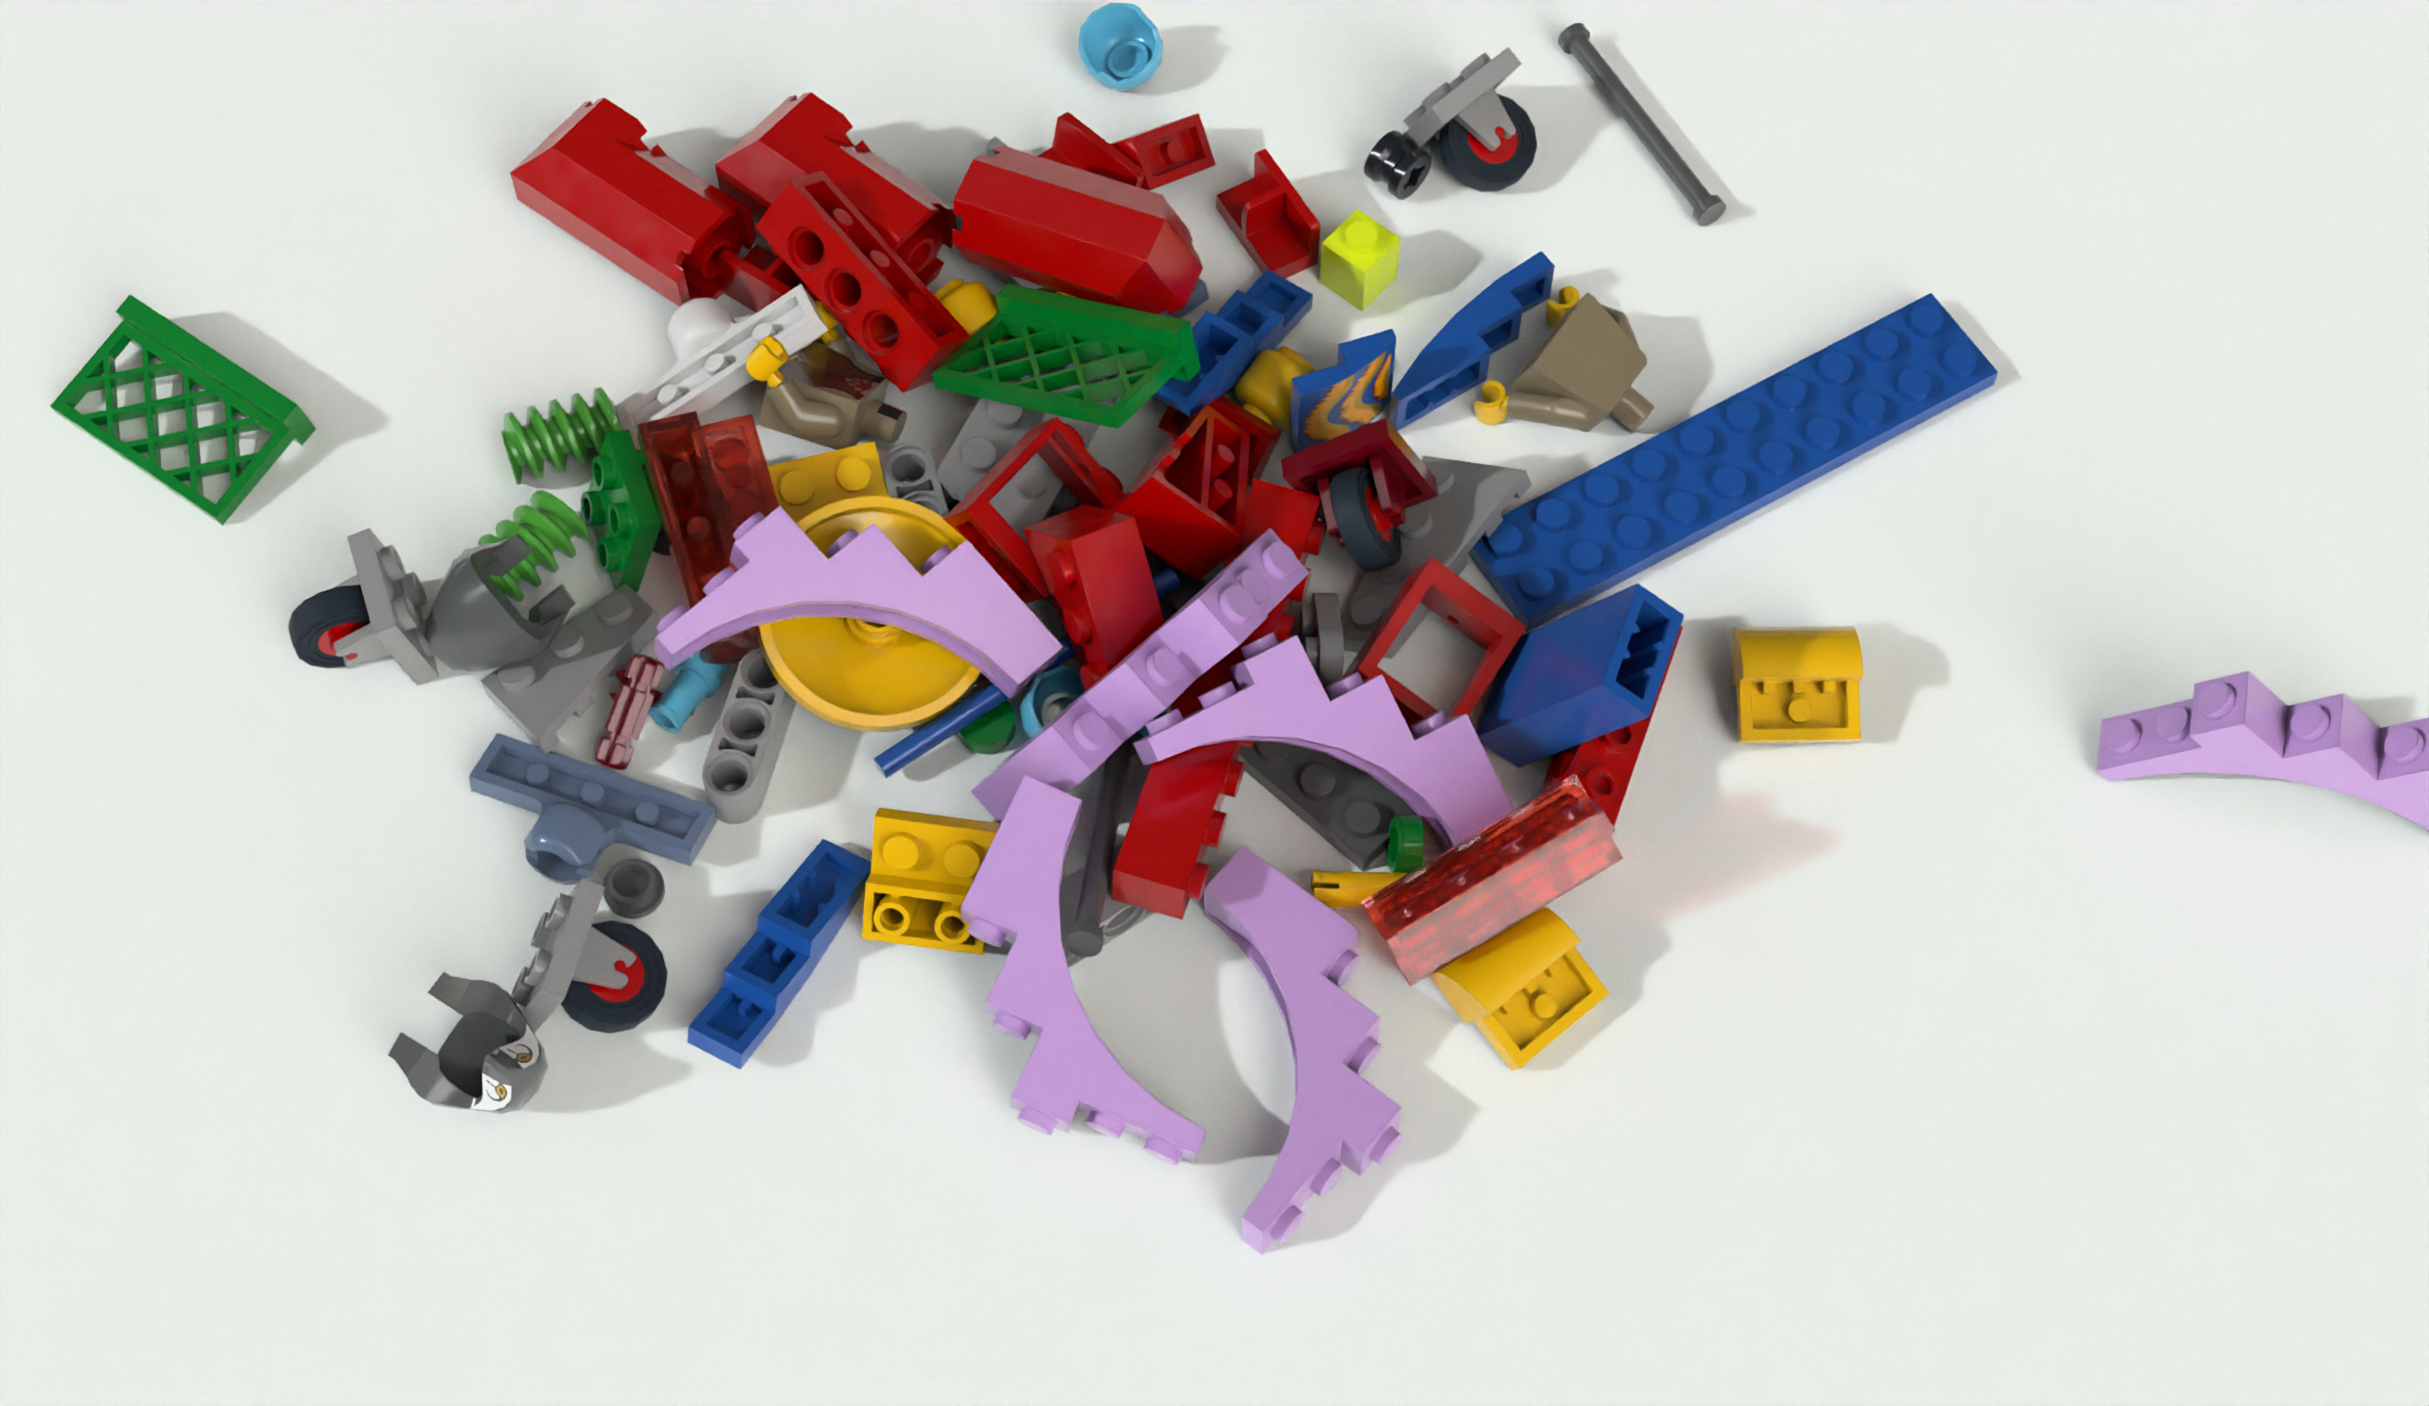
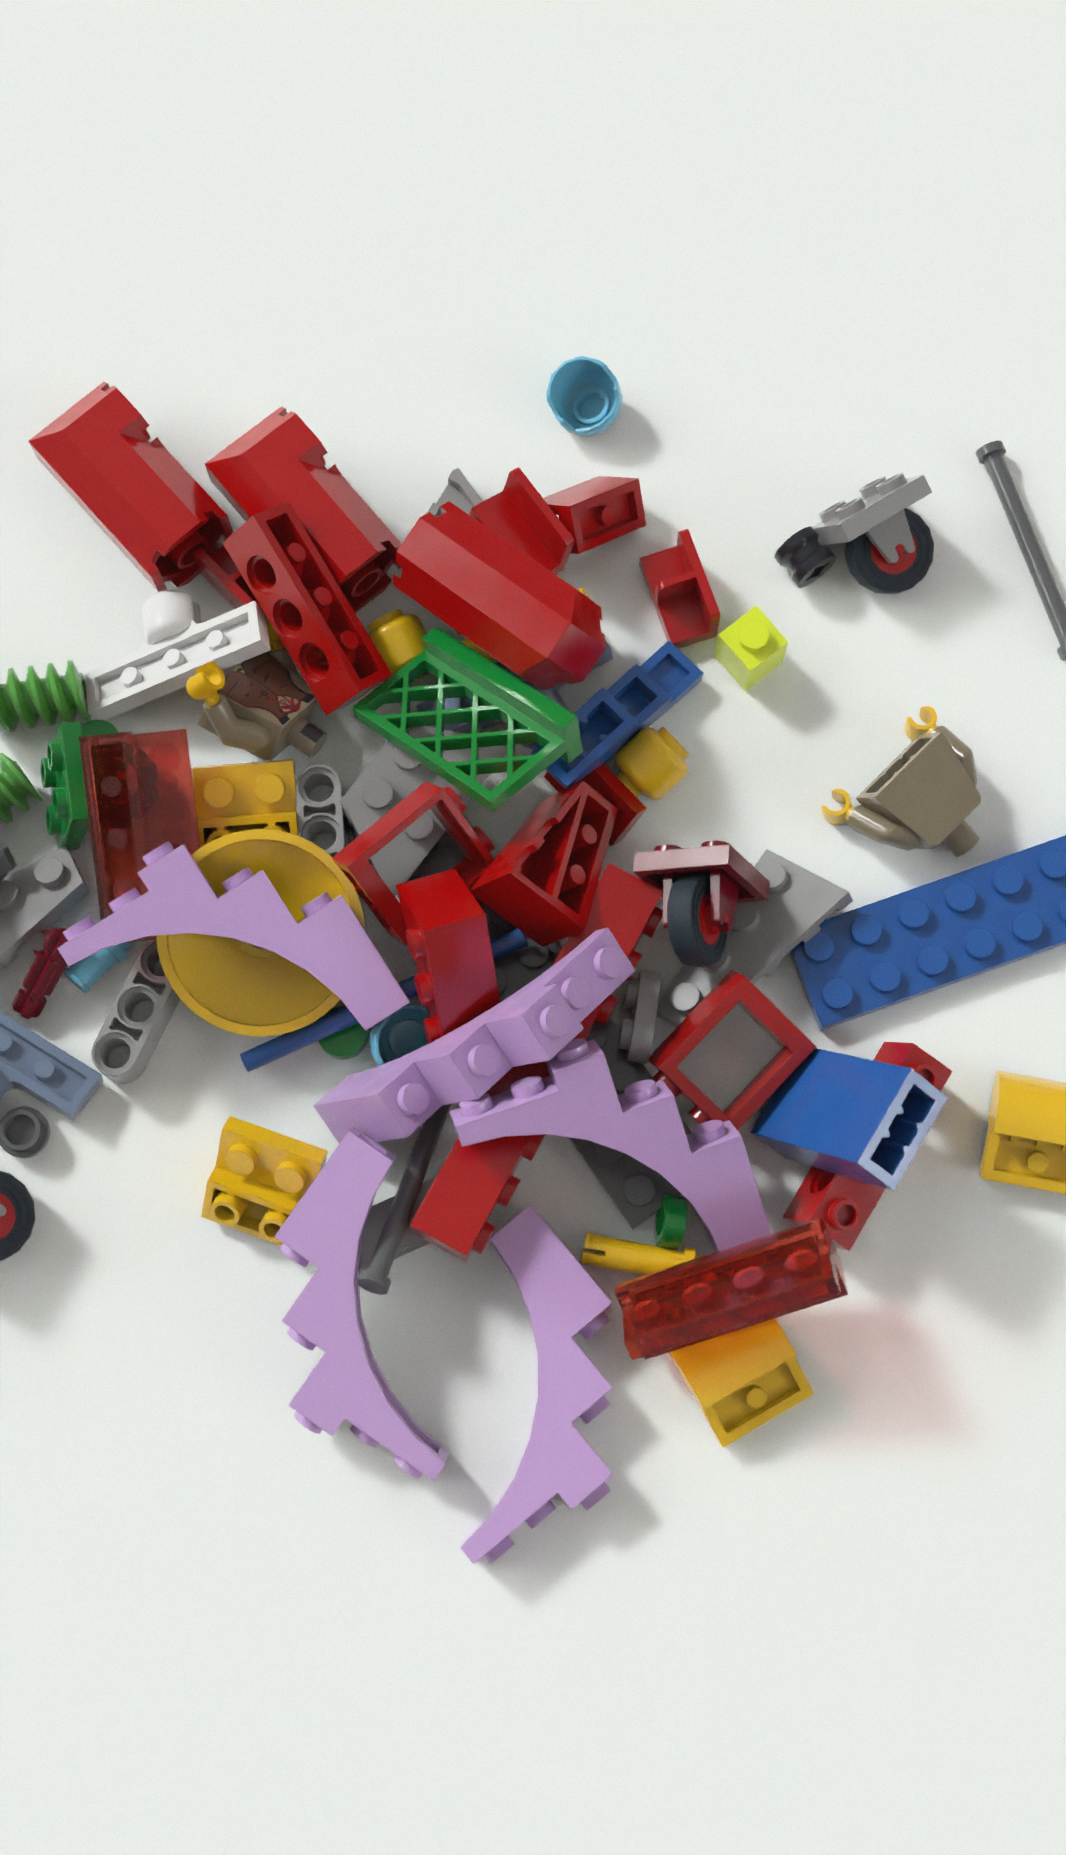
camera: 15 degrees right, 15 degrees up
blue slope [687,839,871,1070] -> none
slope [1289,329,1396,454] -> none
blue slope [1389,251,1555,431] -> none

